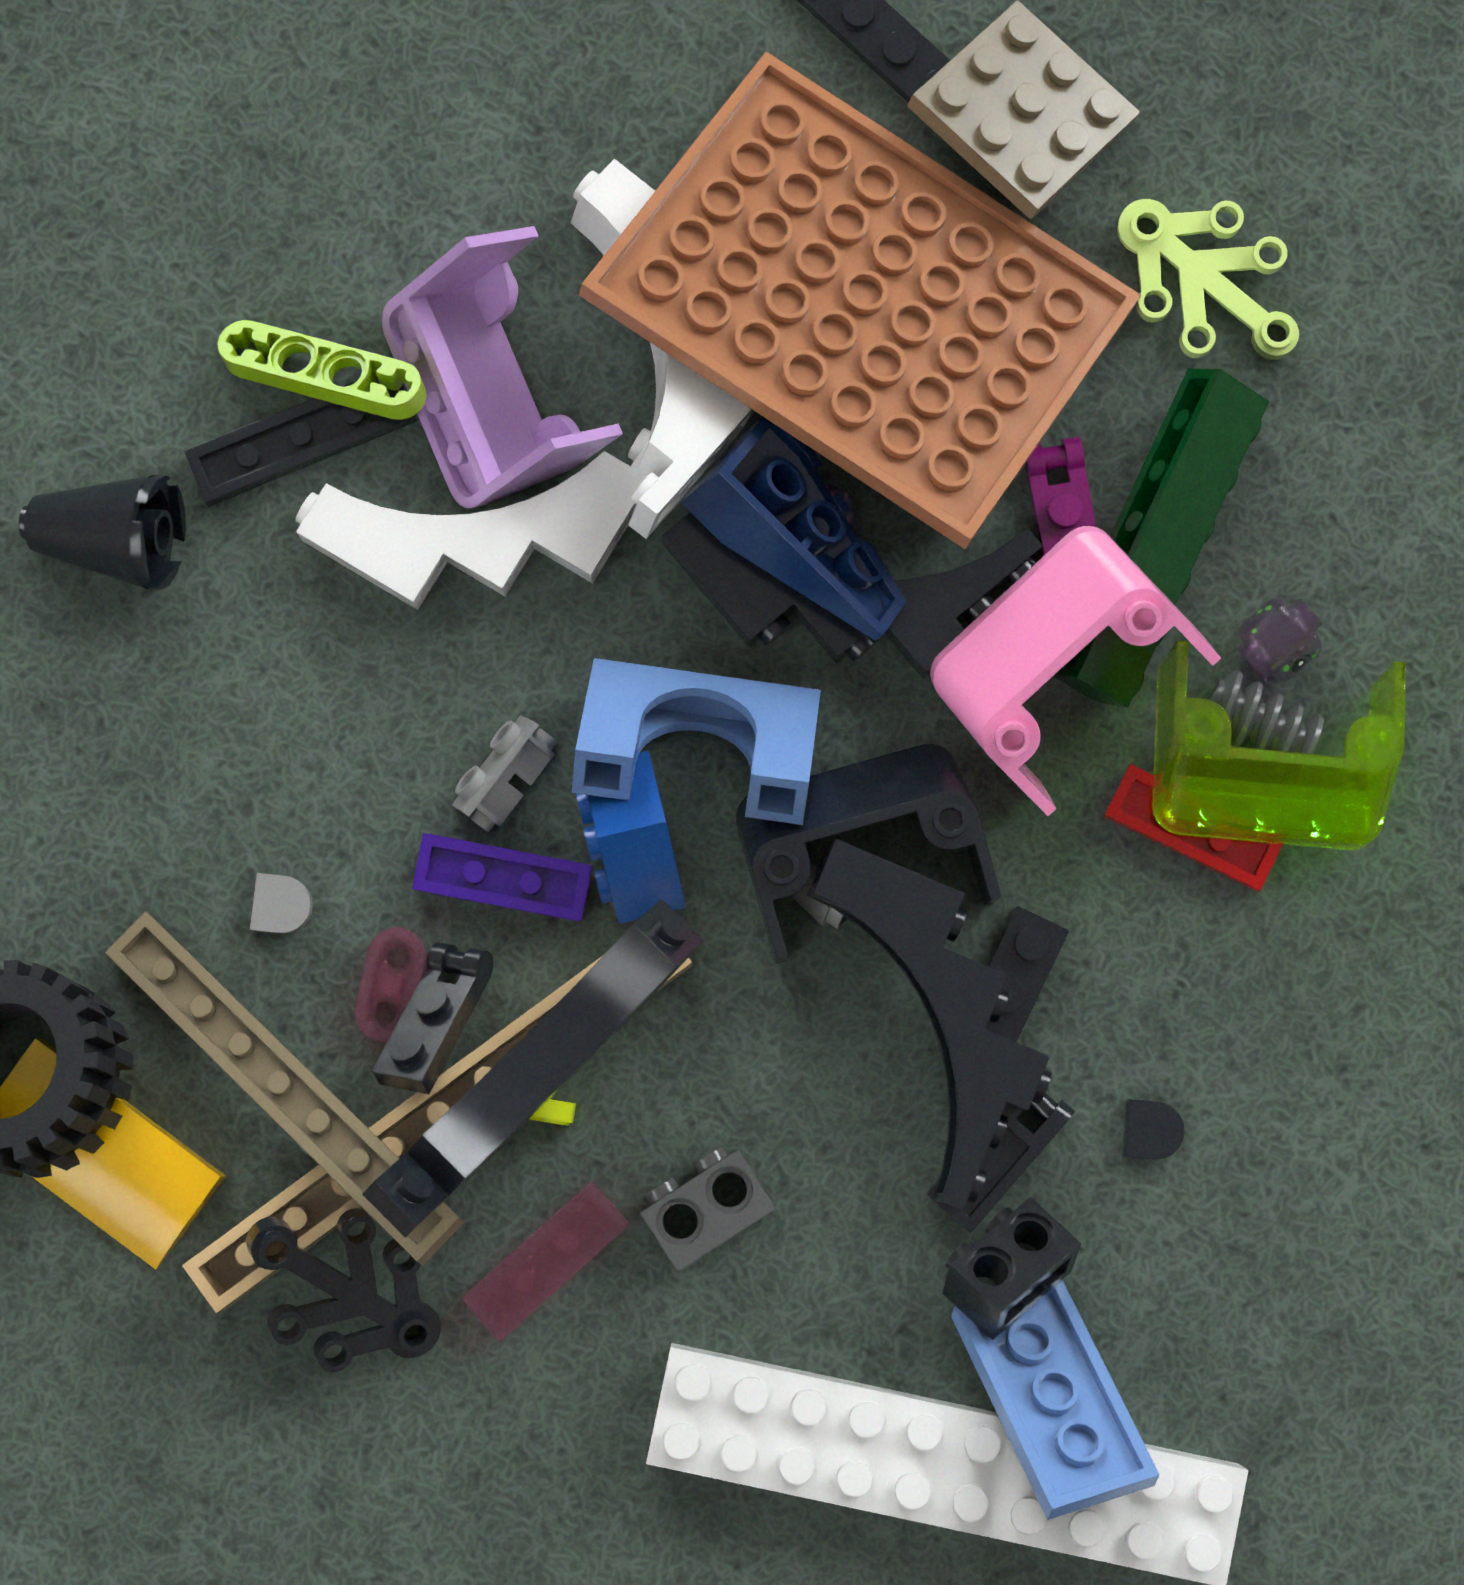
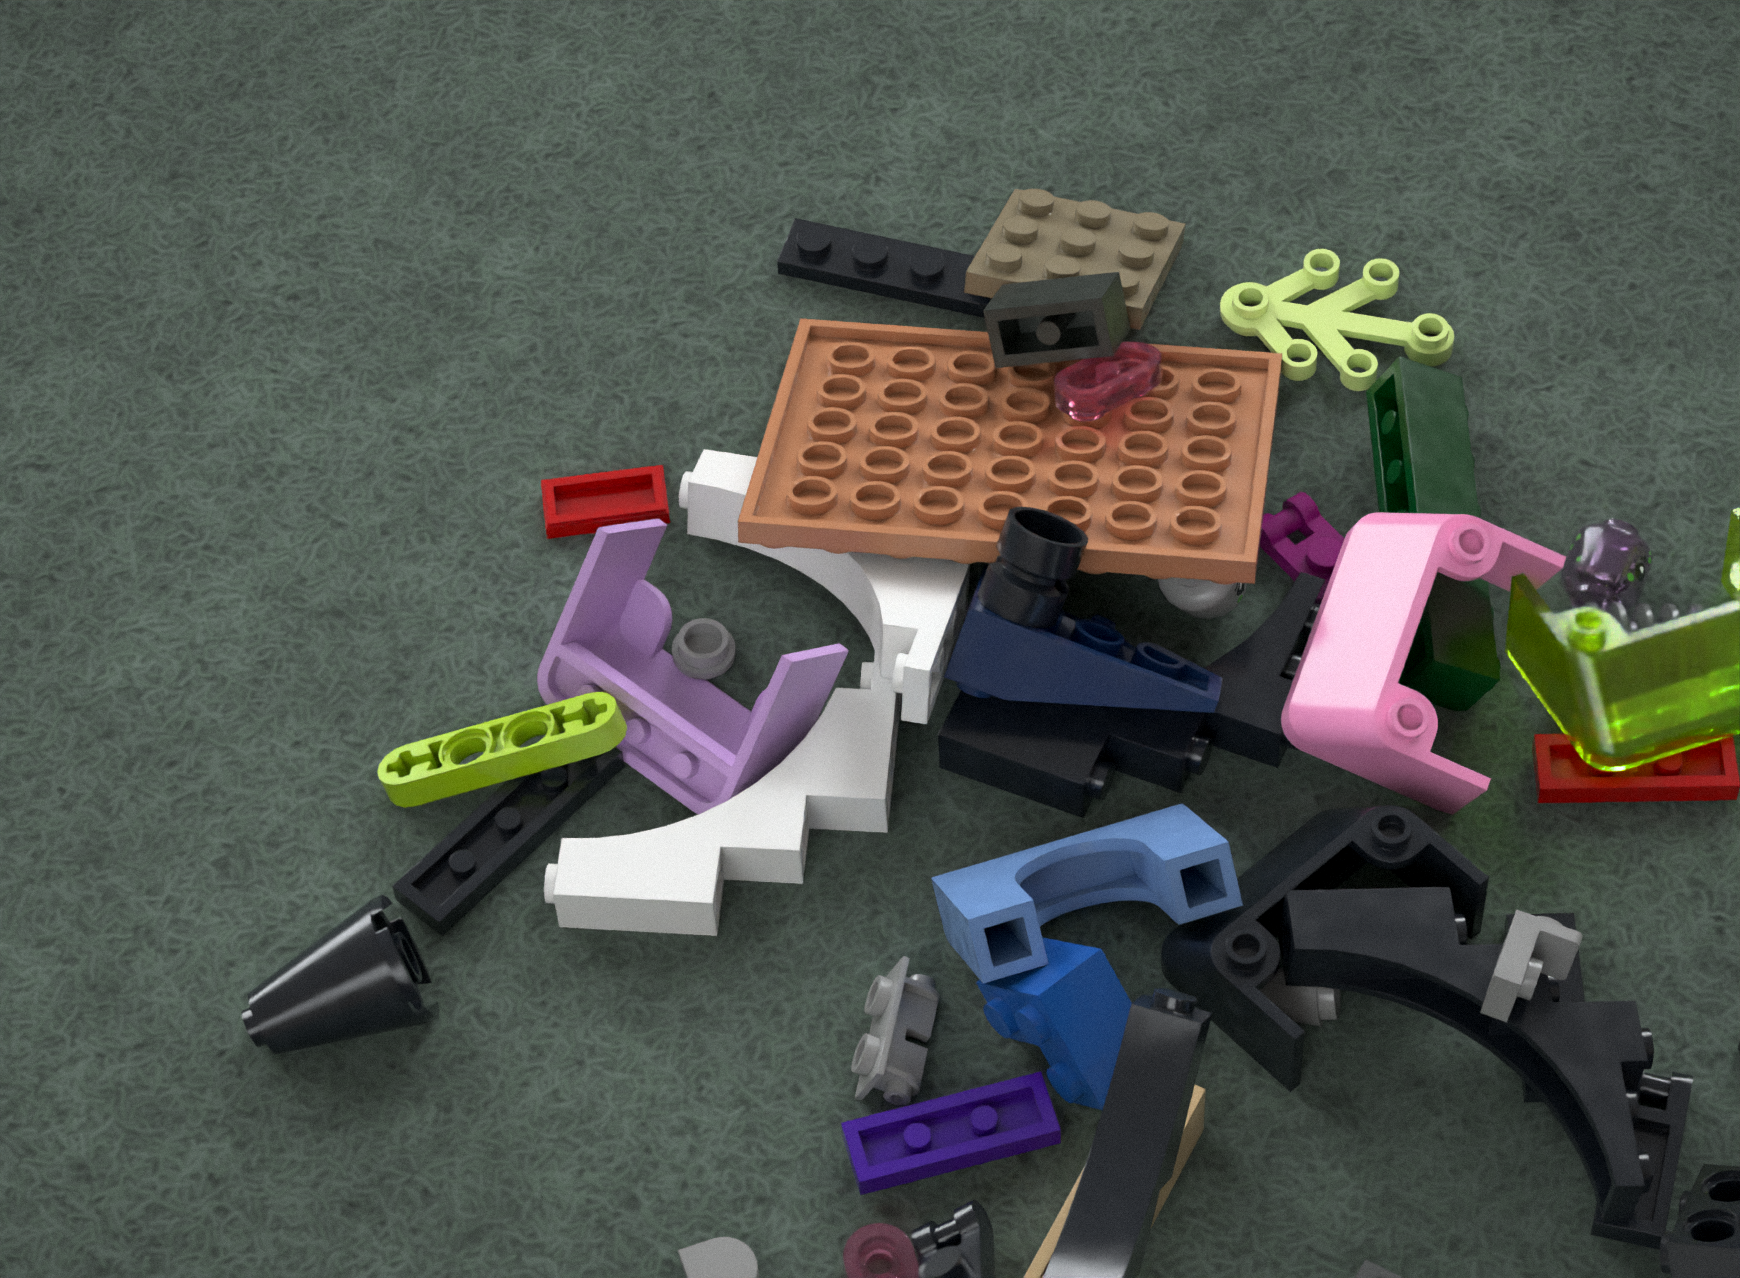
camera: 20 degrees left, 30 degrees down
none -> red tile [541,465,670,539]
none -> light grey plate [672,618,736,679]
none -> black wheel [977,507,1089,628]
none -> pearl dark grey brick [983,272,1131,368]
none -> clear pink plate [1054,342,1162,421]
none -> light grey bracket [1480,910,1583,1022]

